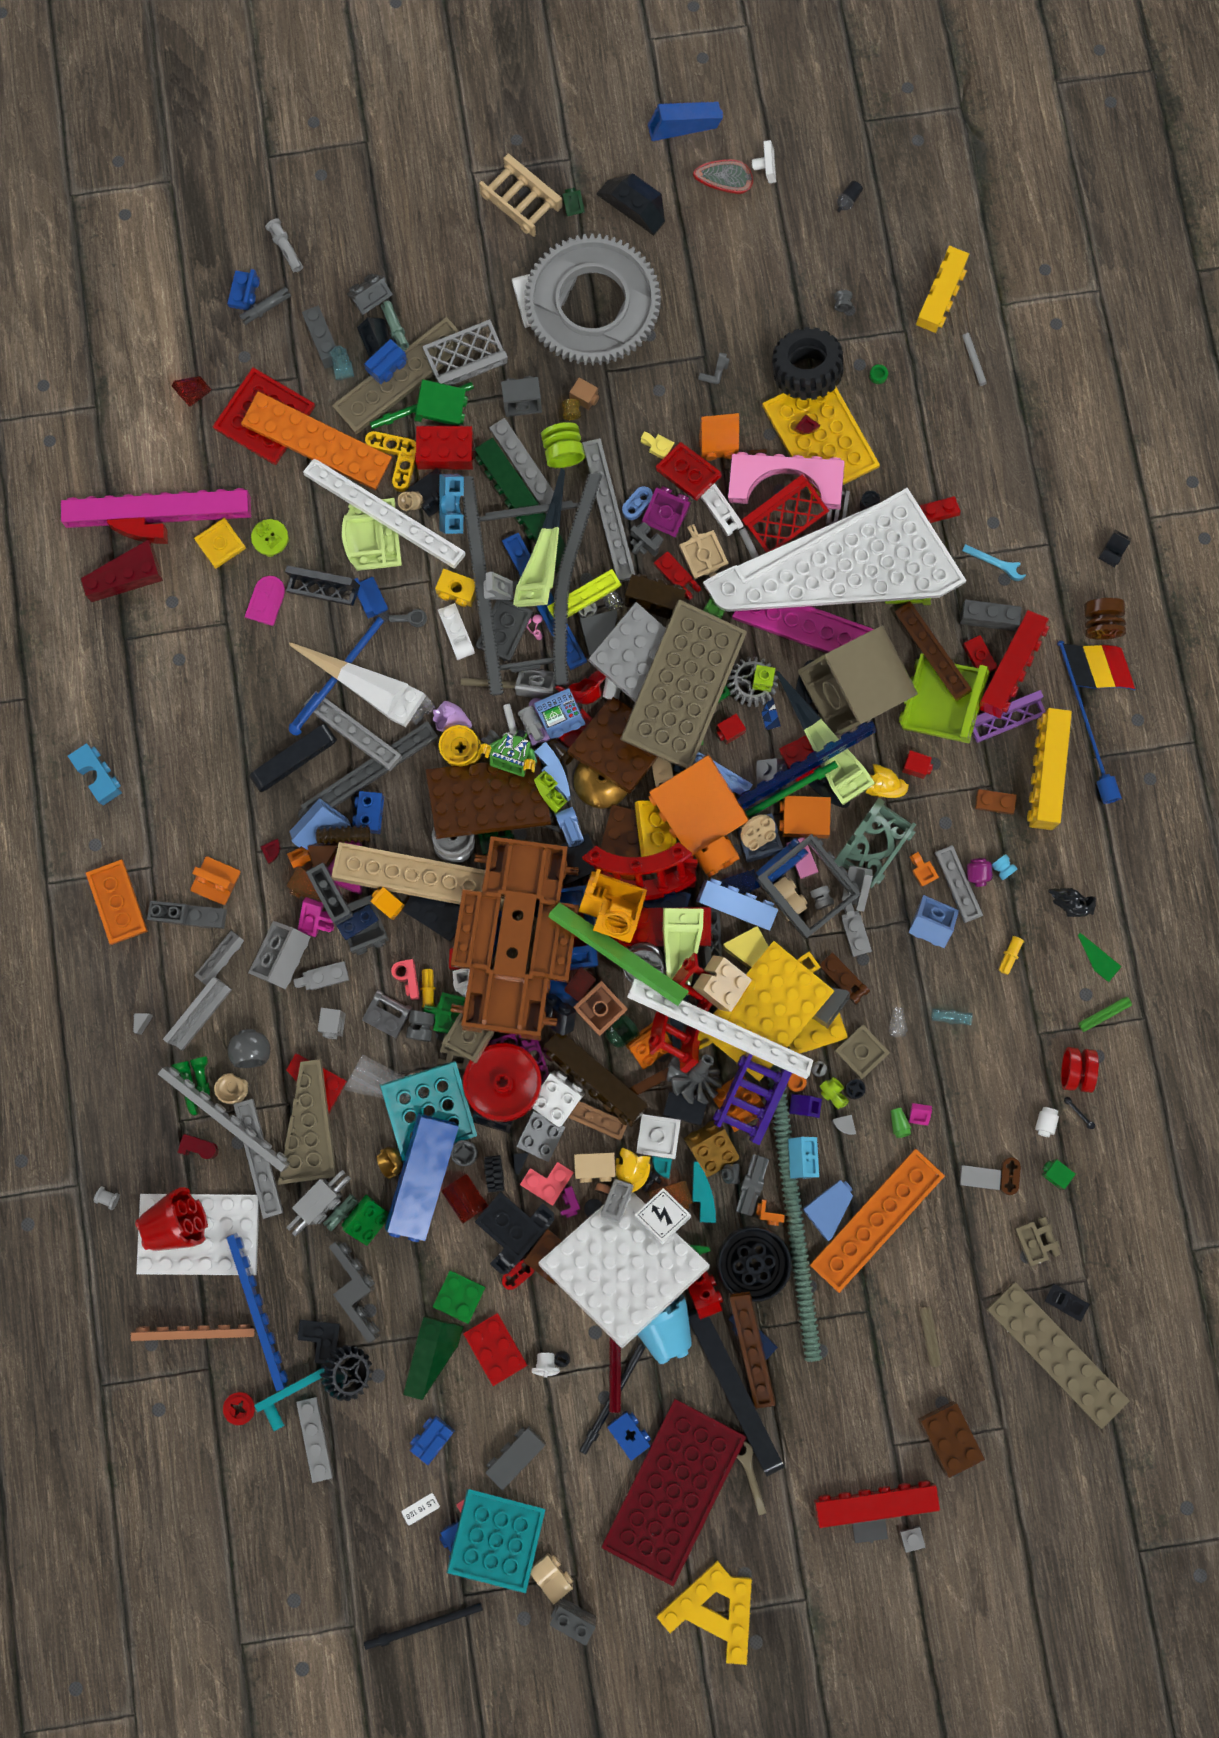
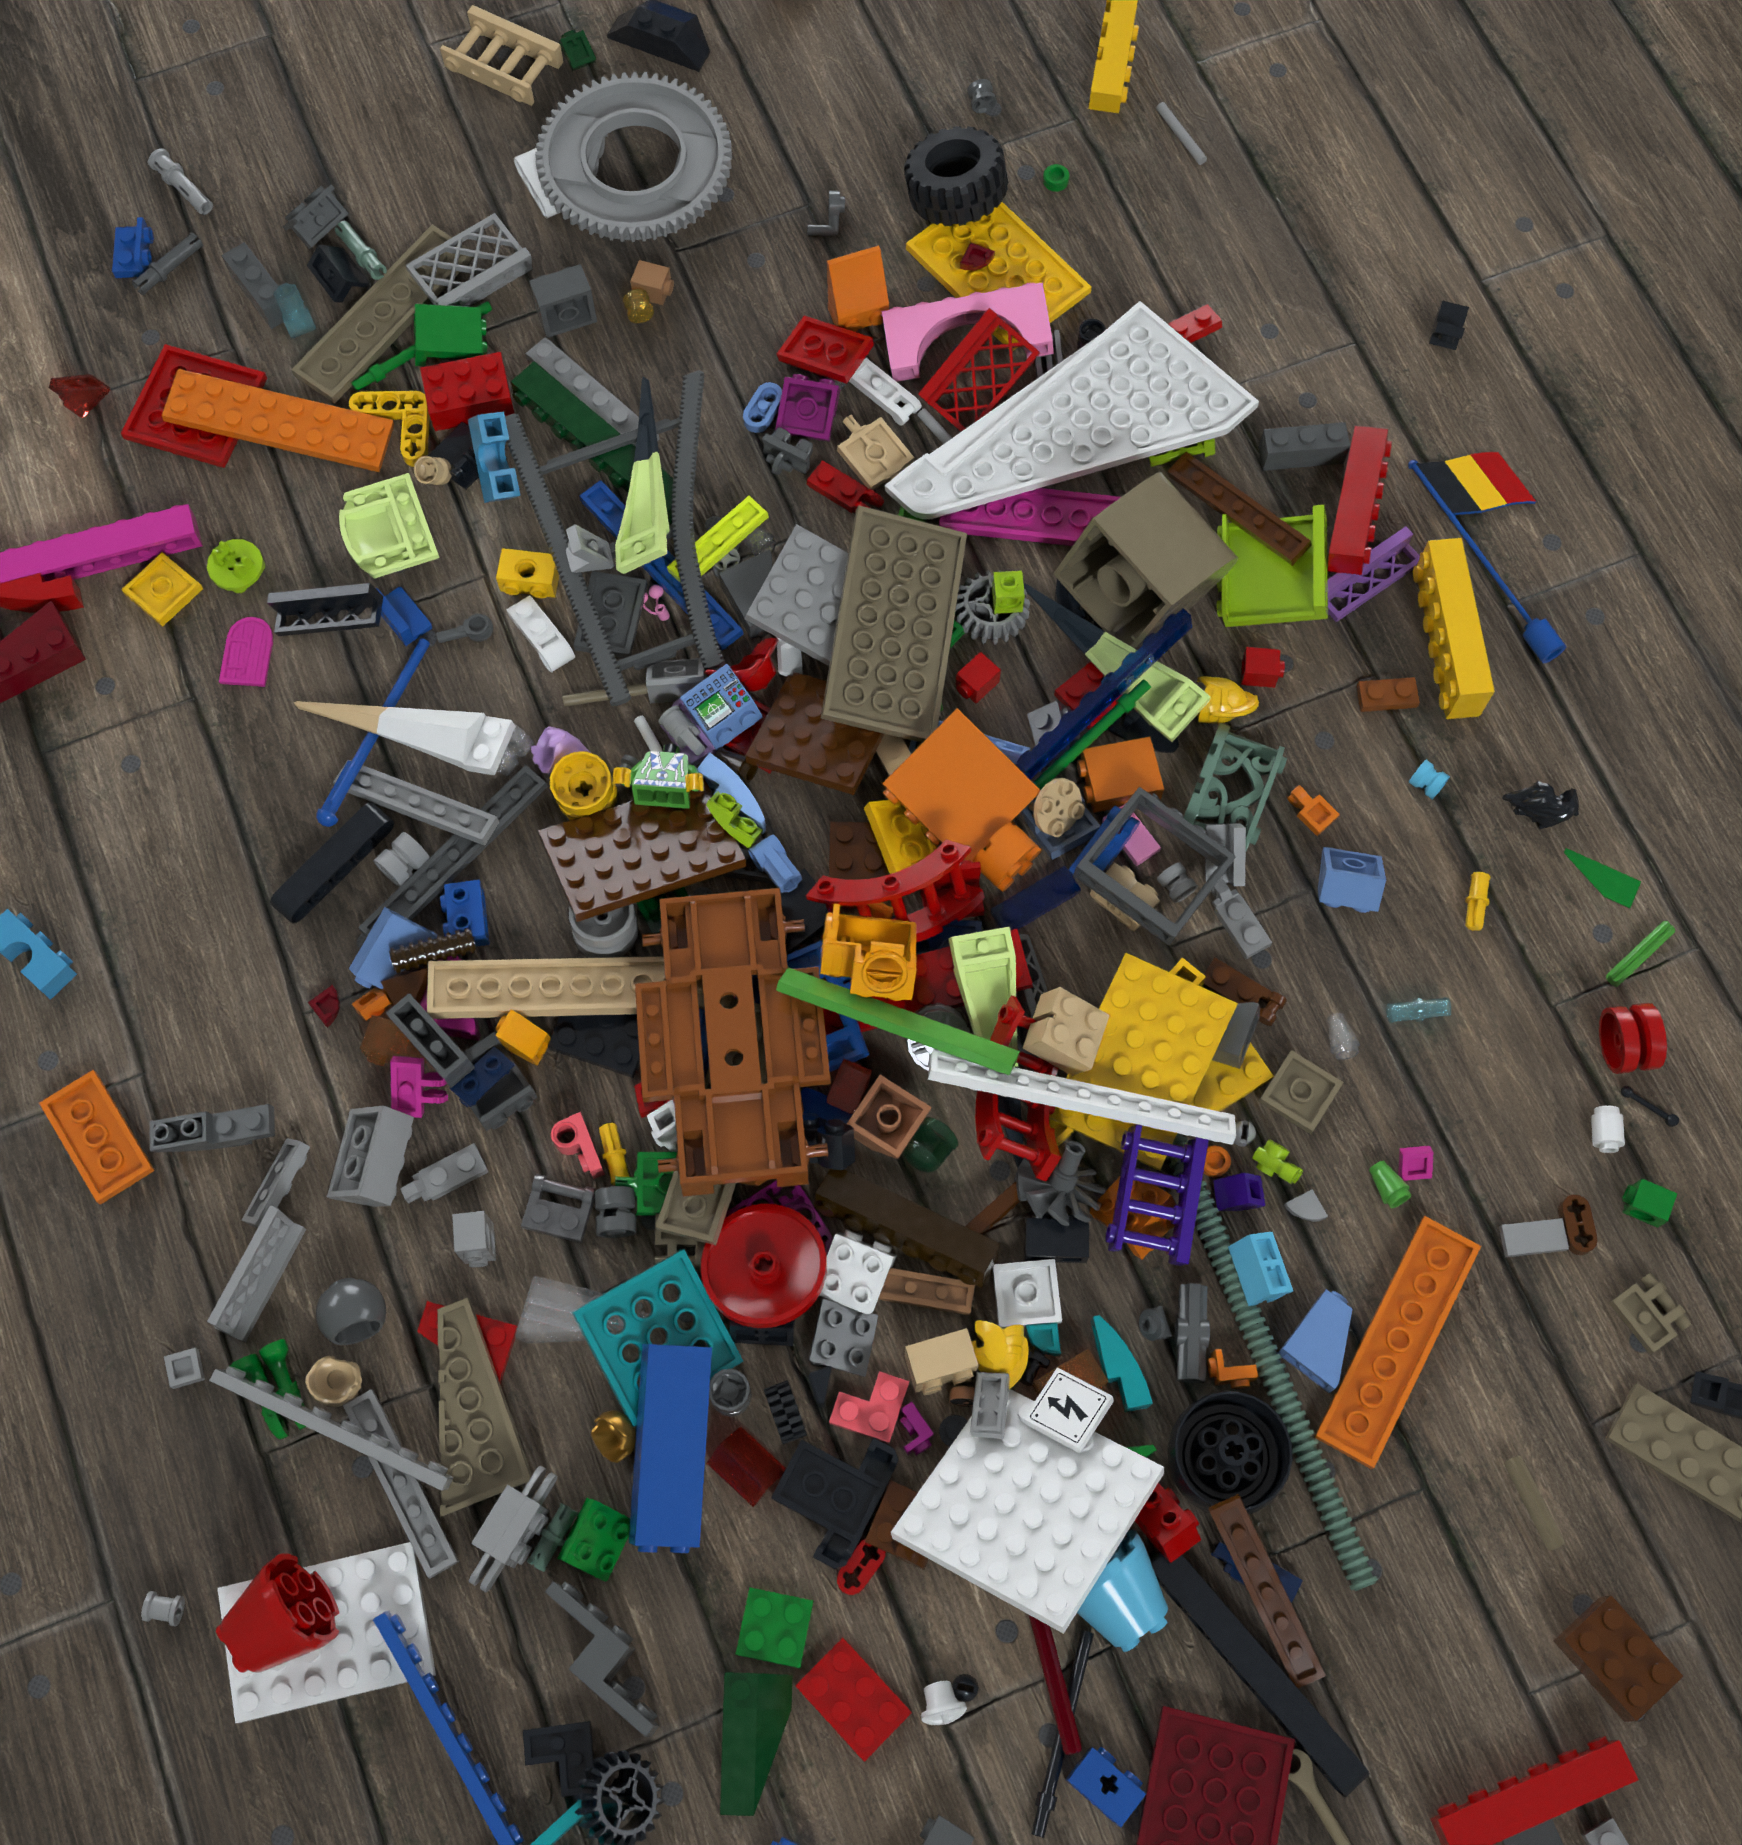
camera: 15 degrees left, 10 degrees down
nougat wing [131,1324,255,1341] -> none
light grey slope [133,1013,153,1035] -> none
dark red leg [177,1134,219,1159] -> none
orange bracket [190,857,241,905] -> none
white plate [303,459,465,569] -> none
blue brick [364,339,407,384] -> none
lime wheel [541,422,585,468] -> none
pearl gold dish [574,762,628,809] -> none
light grey plate [582,438,635,582] -> none
orange bracket [624,1022,672,1070] -> none
dark brown brick [625,574,686,619] -> none
light yellow plate [640,431,674,459] -> none
pearl gold bracket [684,1120,739,1177] -> none
light blue brick [696,878,778,931] -> none
light yellow slope [722,926,769,969] -> none
sticker [762,697,781,730] -> none
black wheel [844,1079,866,1100] -> none
light grey tile [934,845,983,923] -> none
medium azure piece [962,544,1026,581] -> none
red plate [963,635,998,673] -> none
magenta head [967,858,993,887] -> none
reddish brown wheel [1084,598,1126,640] -> none
none -> light grey plate [164,1348,205,1389]
none -> light grey wheel [373,832,430,887]

